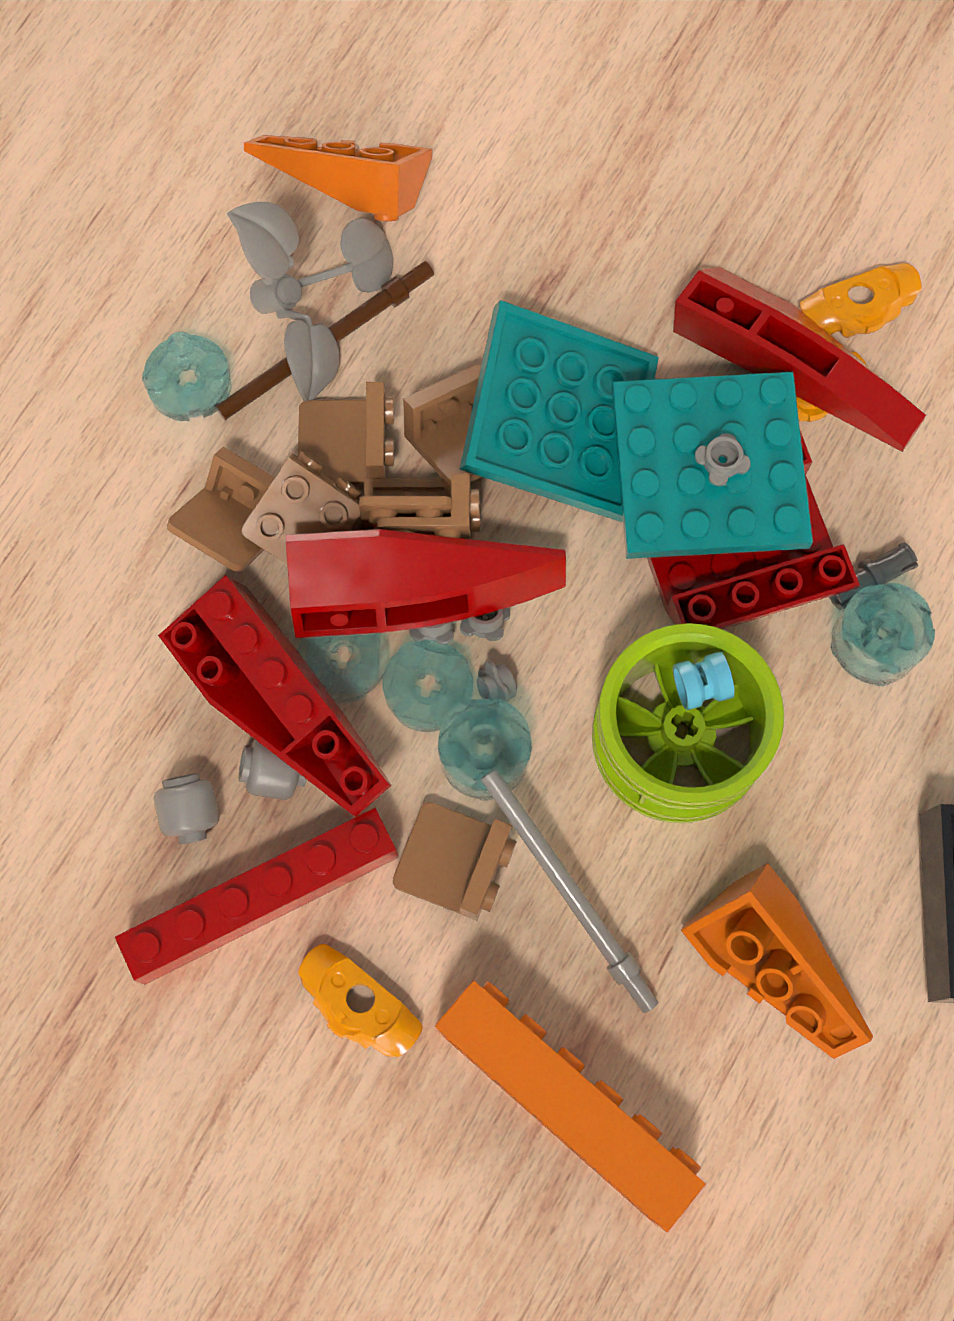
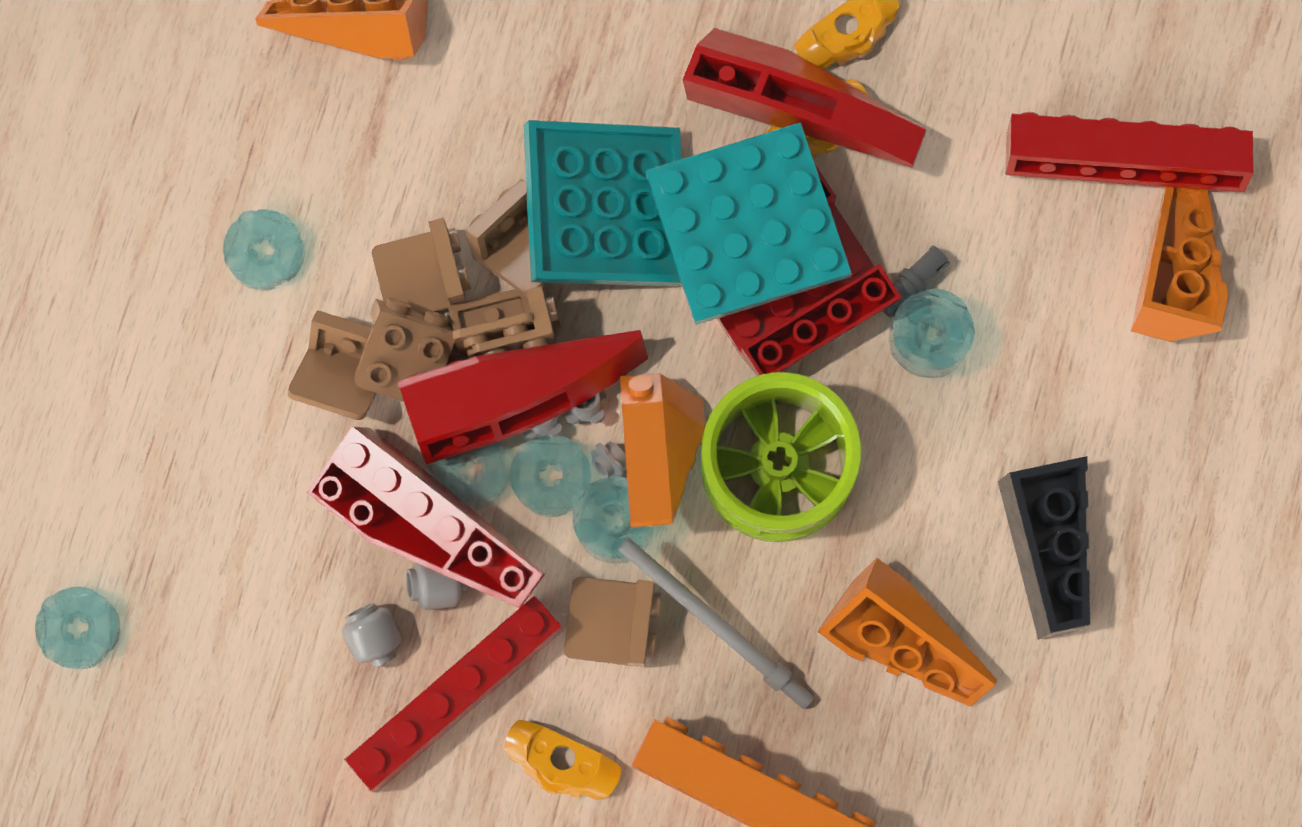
camera: 10 degrees left, 5 degrees up
reddish brown bar [215,261,435,420] -> none
light grey plant [227,202,393,401] -> none
medium azure wheel [673,652,734,710] -> none
light grey plate [695,433,750,486] -> none
none -> orange wedge [620,373,705,527]

